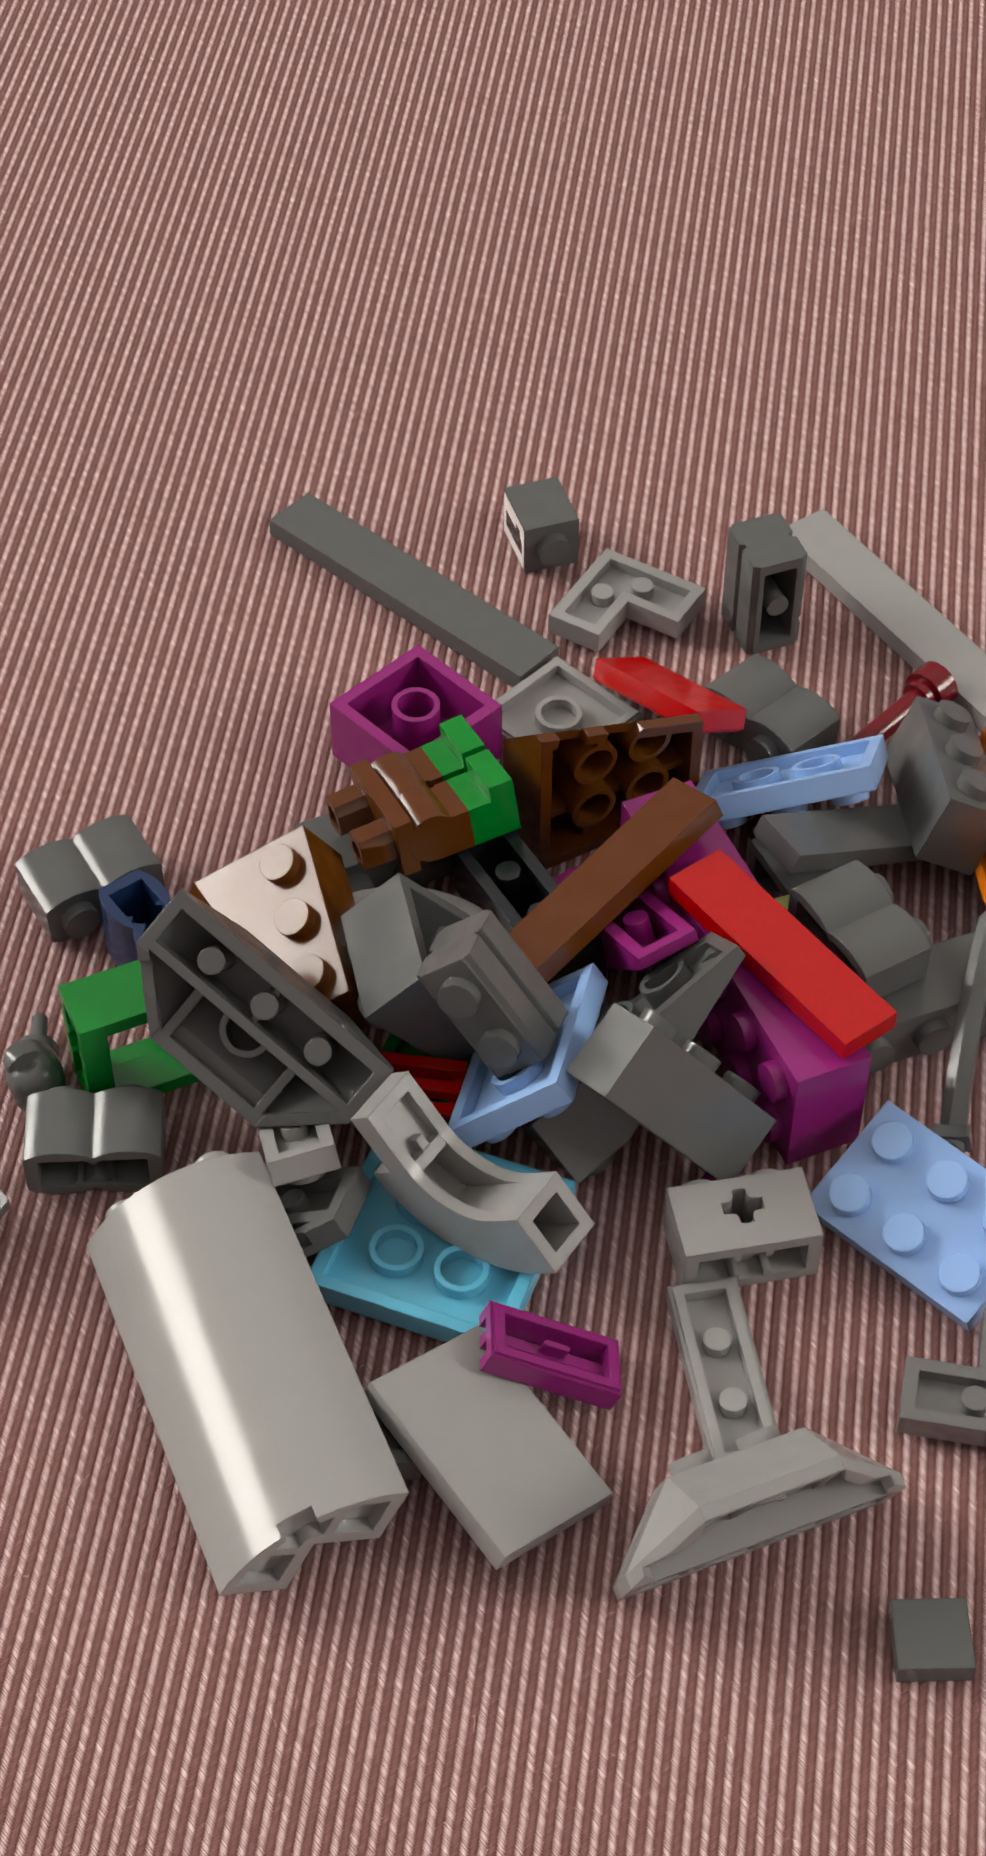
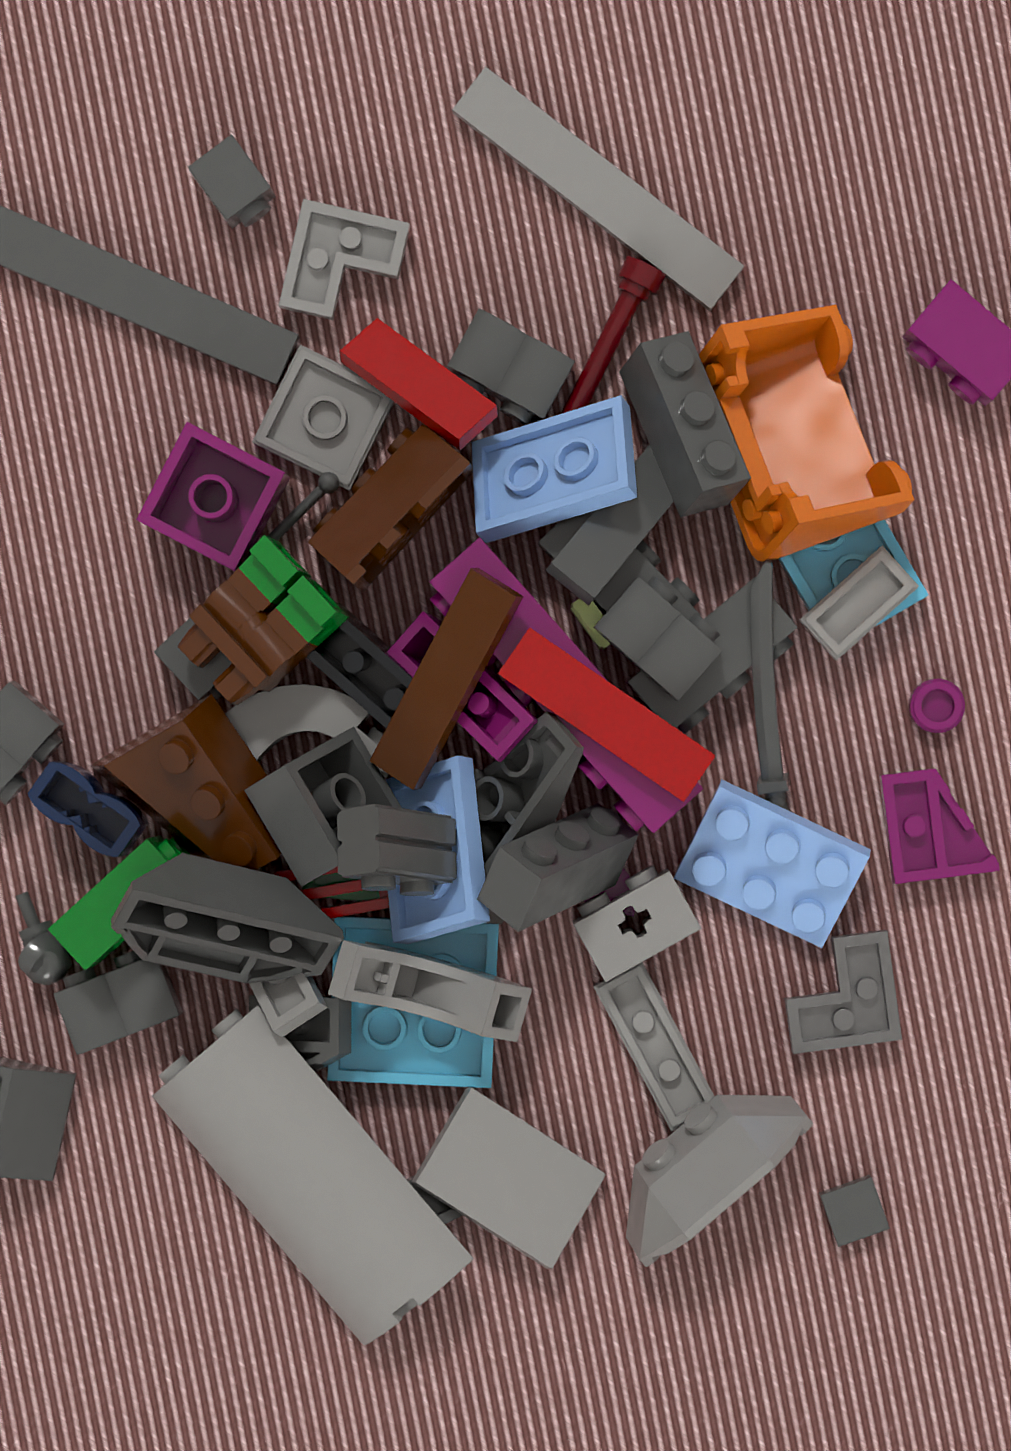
camera: 15 degrees left, 40 degrees up
magenta tile [479,1300,622,1410] -> none
dark grey brick [721,513,807,655] -> none

